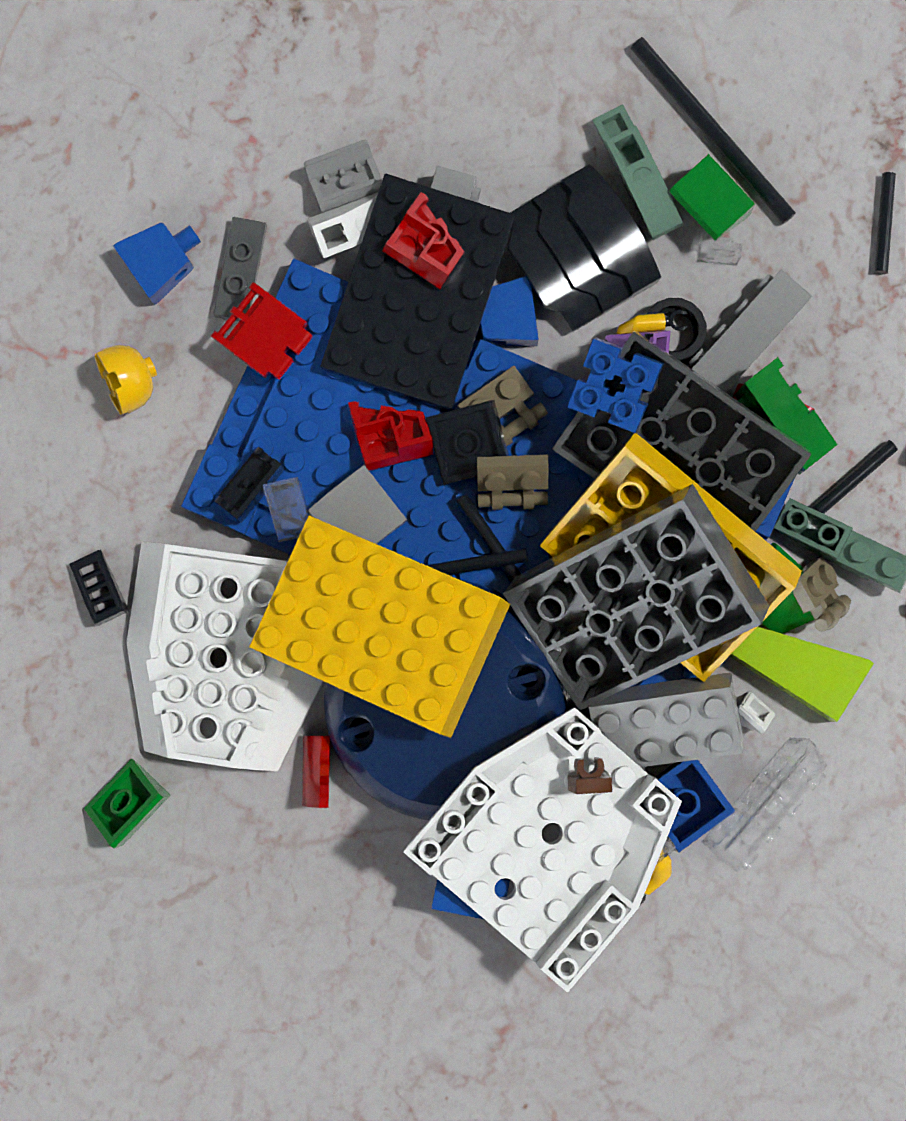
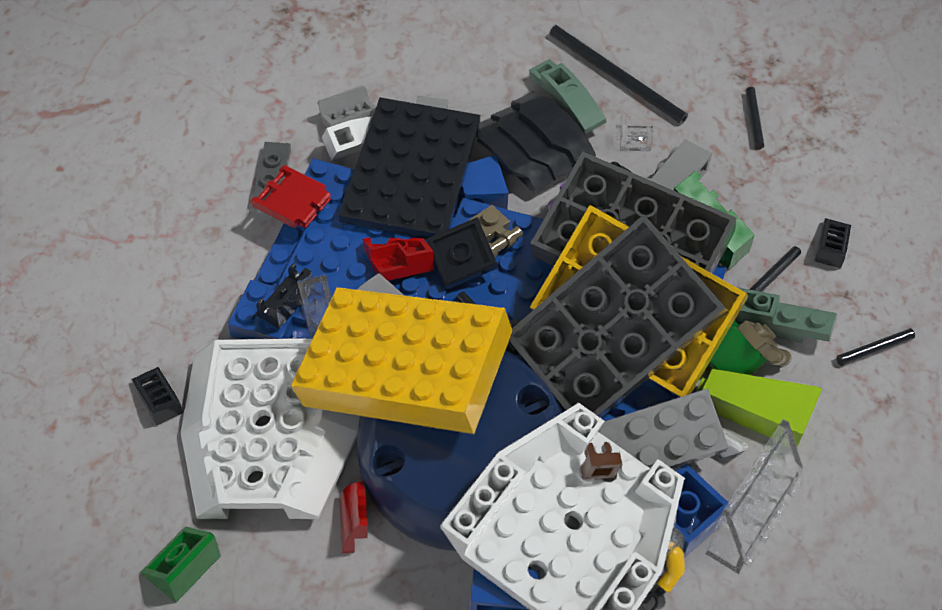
camera: 10 degrees left, 30 degrees down
yellow cylinder [94,345,157,415] -> none
blue torso [113,223,201,305] -> none
red slope [382,192,464,289] -> none
dark tan plate [477,455,549,510] -> none
blue brick [567,338,664,433] -> none
green slope [669,154,755,241] -> none

